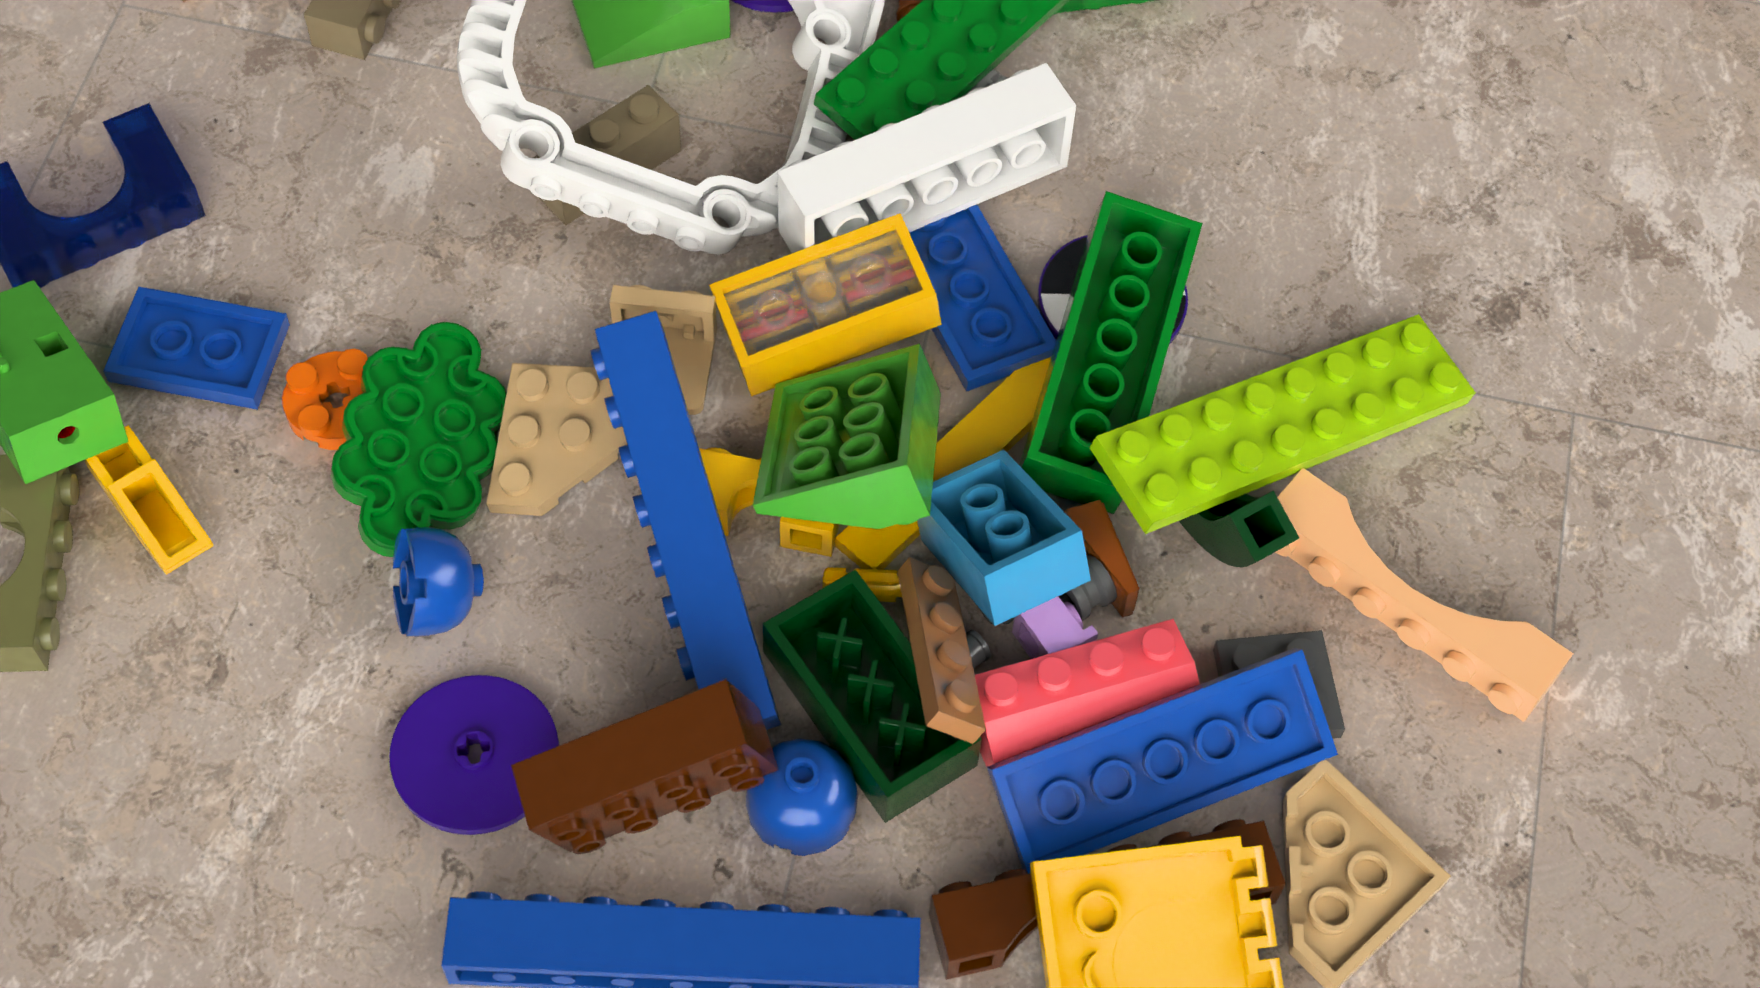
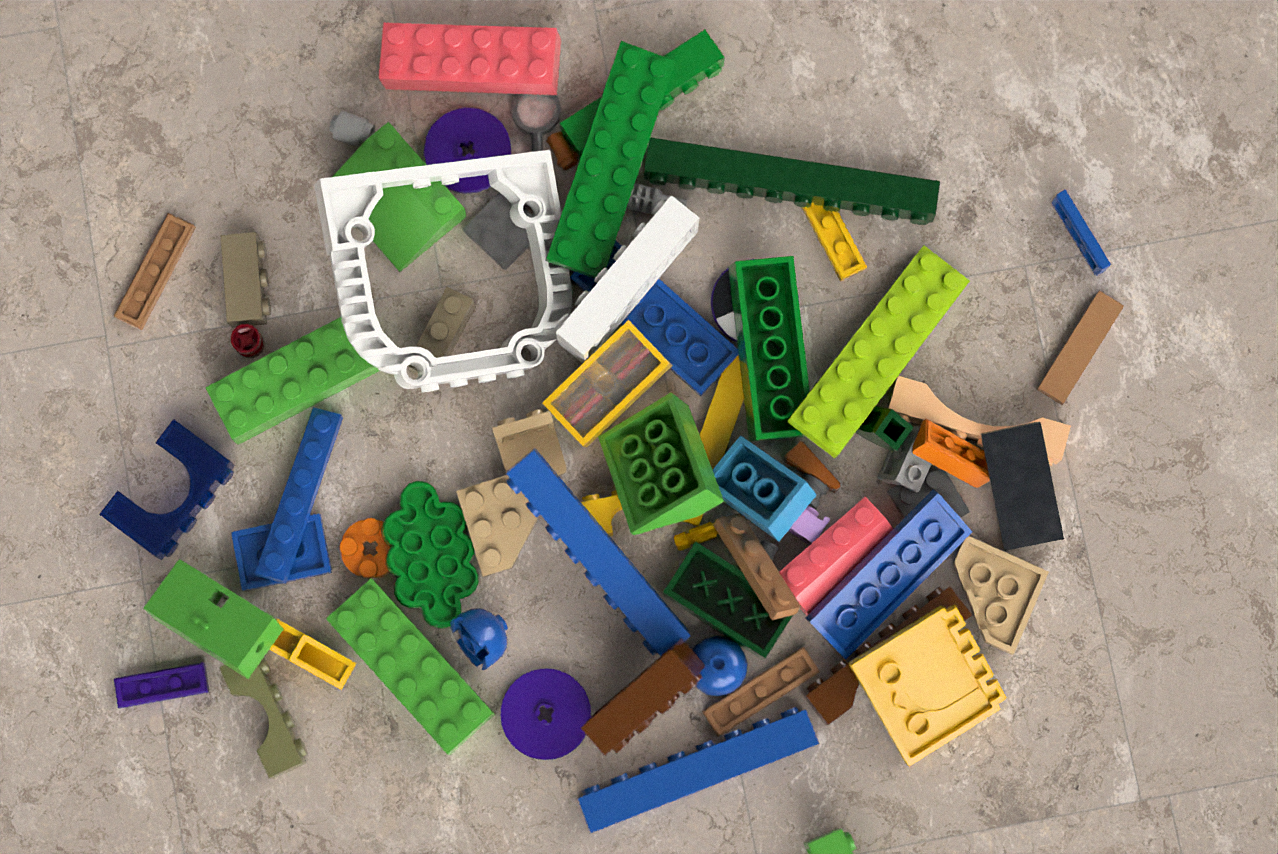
camera: 20 degrees left, 20 degrees up
none -> bright green brick [205,317,381,445]
none -> dark red wheel [231,324,265,358]
none -> blue plate [255,407,343,584]
none -> bright green brick [326,578,495,755]
none -> flat silver tile [463,192,533,270]
none -> dark green brick [644,137,940,225]
none -> medium nougat tile [702,646,820,737]
none -> yellow tile [802,203,867,281]
none -> light grey bracket [877,426,931,493]
none -> orange slope [912,419,990,488]
none -> black tile [980,421,1064,551]
none -> medium nougat tile [1037,290,1124,405]
none -> blue tile [1051,189,1111,276]

